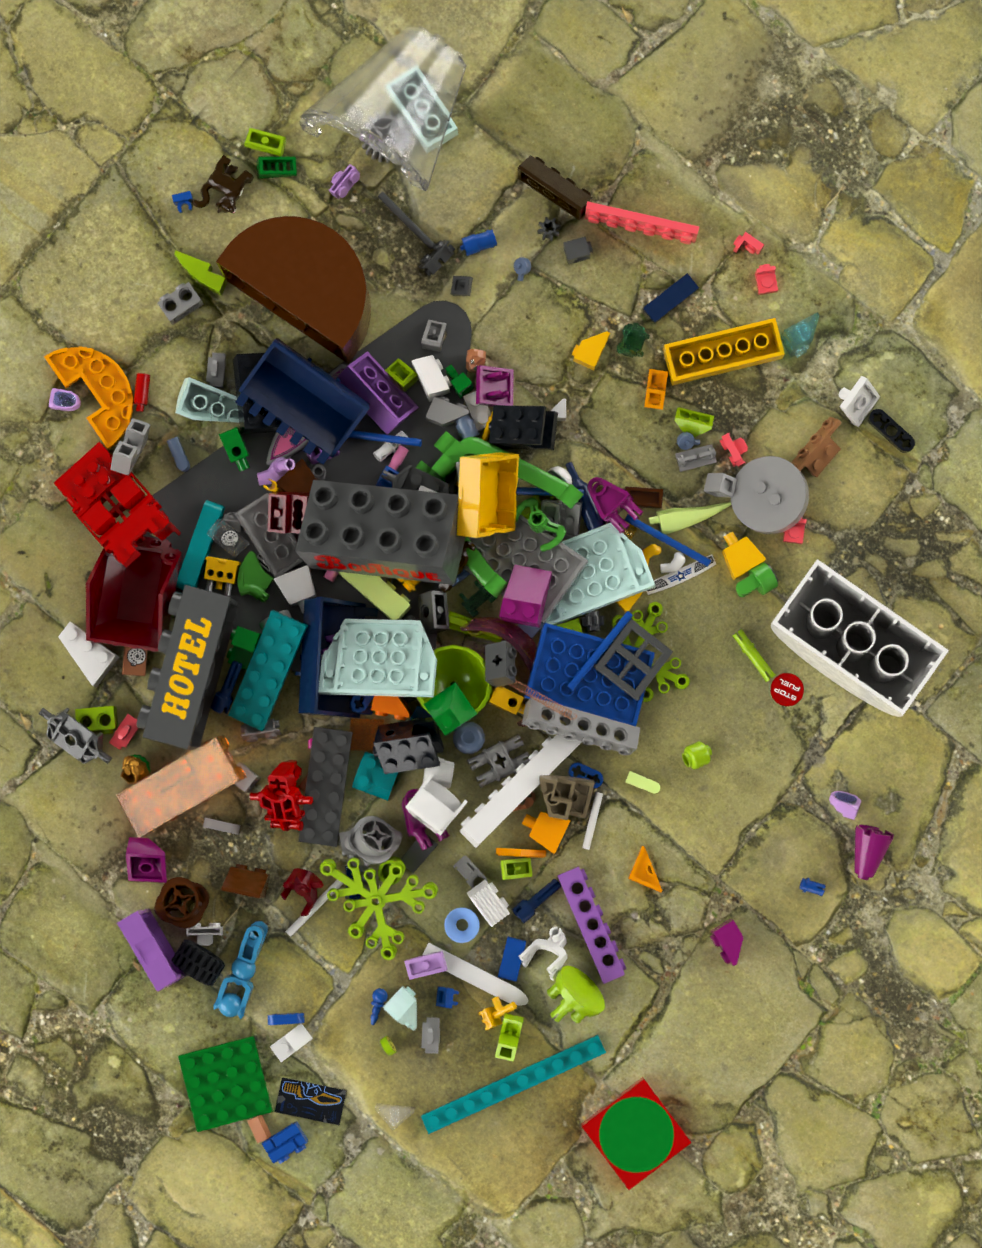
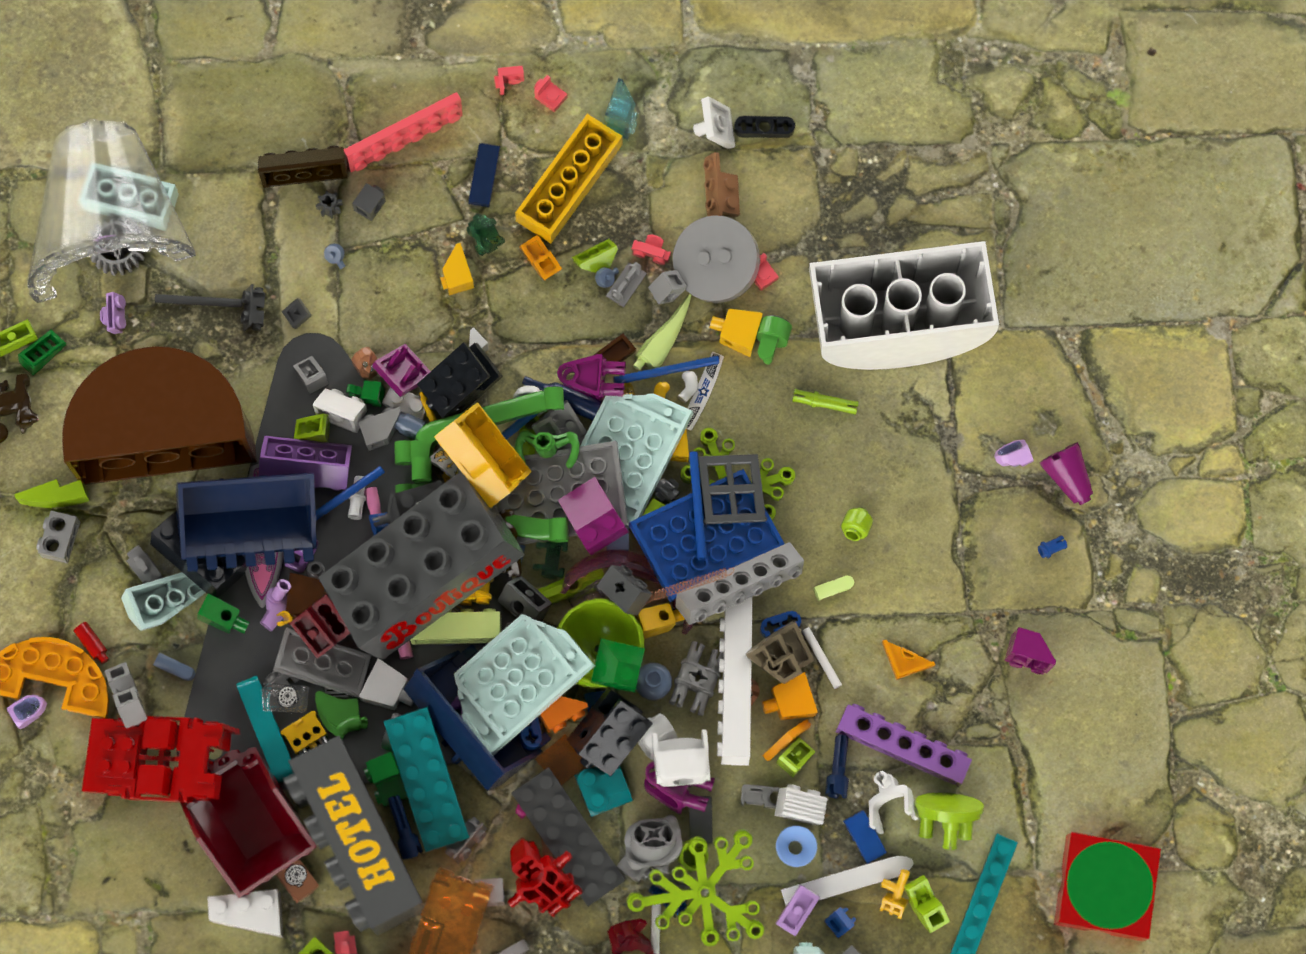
camera: 55 degrees left, 10 degrees down
blue piece [460,229,497,256] -> none
red sticker [770,673,804,706] -> none

